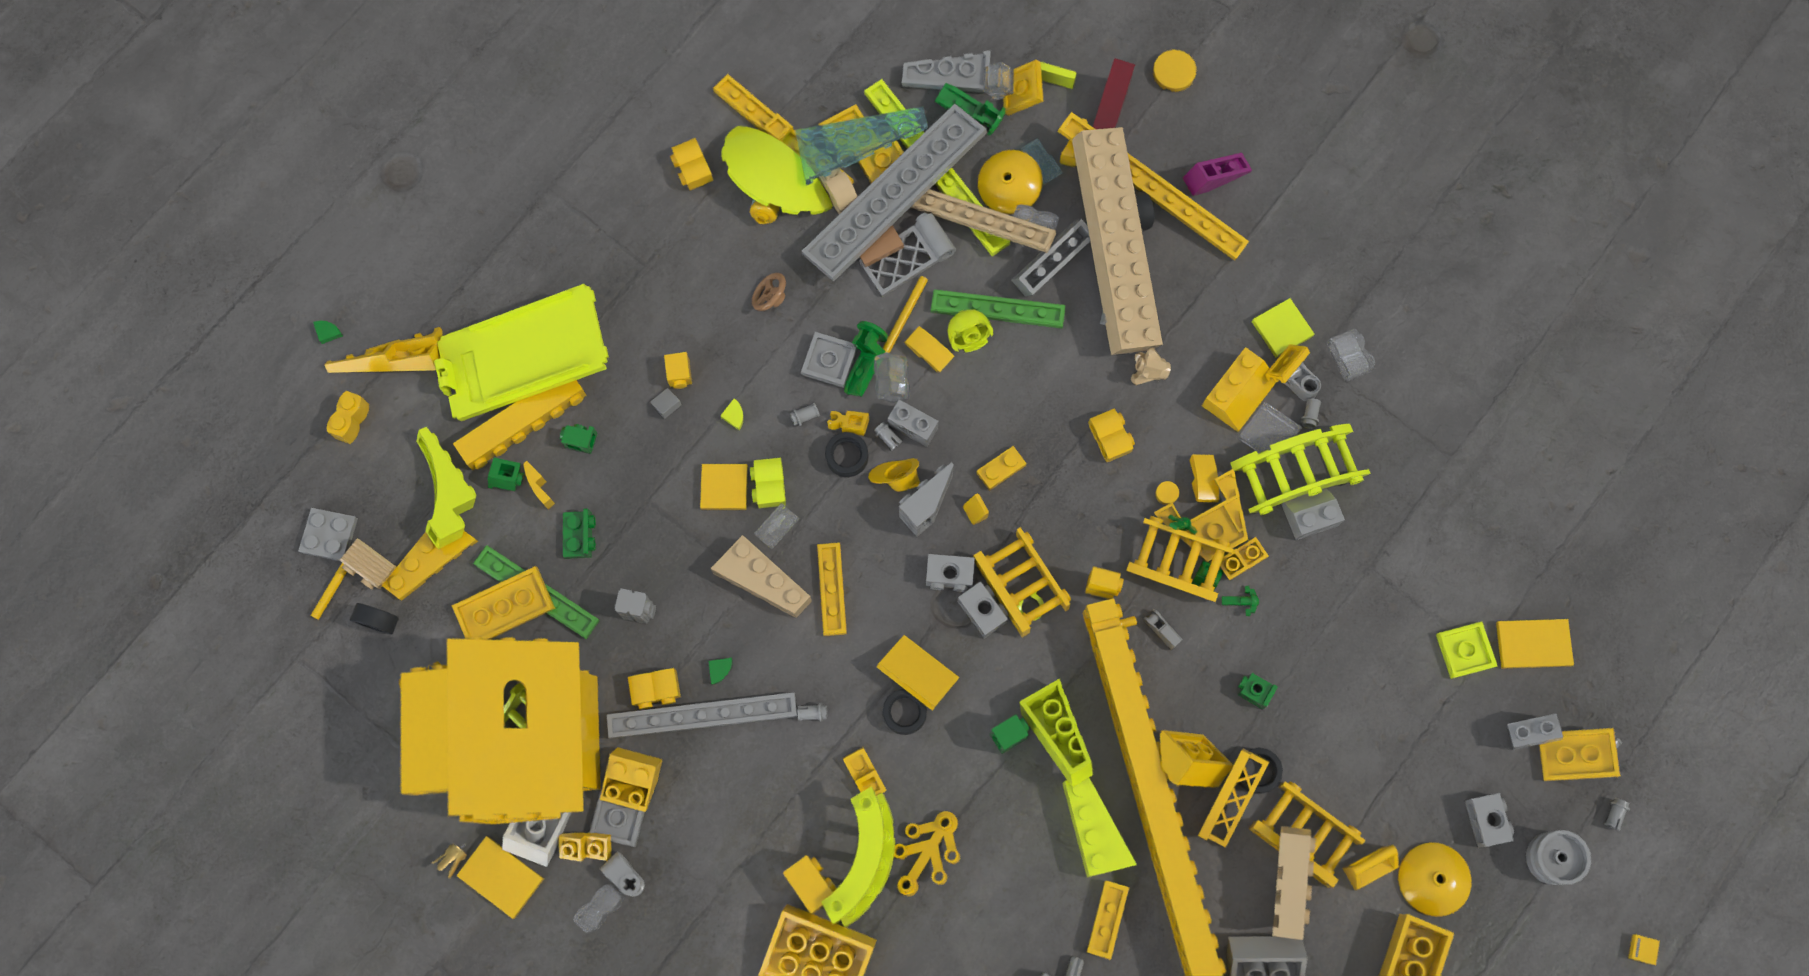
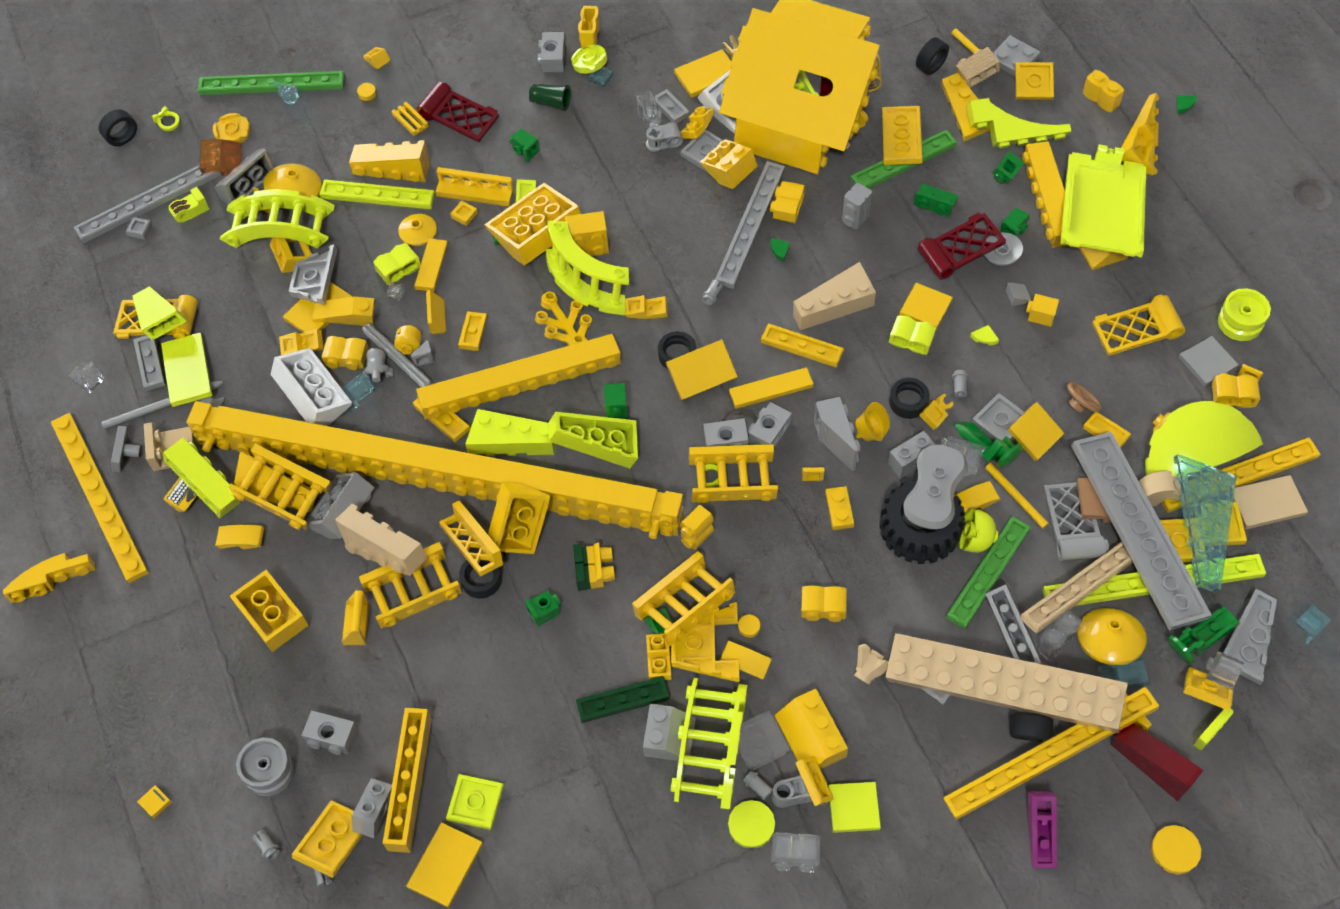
camera: 120 degrees right, 15 degrees down
yellow slope [523,461,555,510] -> none
clear hips [754,503,799,550] -> none
yellow tile [763,113,794,142] -> none
light grey pin [874,422,902,451] -> none
light grey bar [1143,609,1183,650] -> none
green piece [1168,515,1198,535] -> none
green piece [1222,586,1259,617] -> none
yellow dish [1398,843,1472,916] -> none
none -> yellow brick [383,708,432,853]
none -> yellow brick [416,333,620,420]
none -> yellow plate [458,311,488,351]
none -> yellow hips [573,543,615,591]
none -> dark green plate [576,676,669,723]
none -> light grey plate [652,89,689,124]
none -> neon yellow tile [728,800,775,848]
none -> yellow tile [729,367,813,409]
none -> black tyre [879,478,965,564]
none -> light grey plate [903,445,968,529]
none -> dark red piece [918,212,1006,280]
none -> light grey dish [984,232,1023,266]
none -> yellow tile [1007,402,1064,461]
none -> yellow tile [1015,62,1054,100]
none -> yellow tile [1083,412,1131,449]
none -> yellow piece [1092,294,1186,356]
none -> light grey tile [1178,336,1239,387]
none -> neon yellow wheel [1218,288,1271,341]
none -> tan tile [1228,475,1308,530]
none -> yellow slope [1237,364,1263,382]
none -> clear light blue panel [1295,605,1331,645]

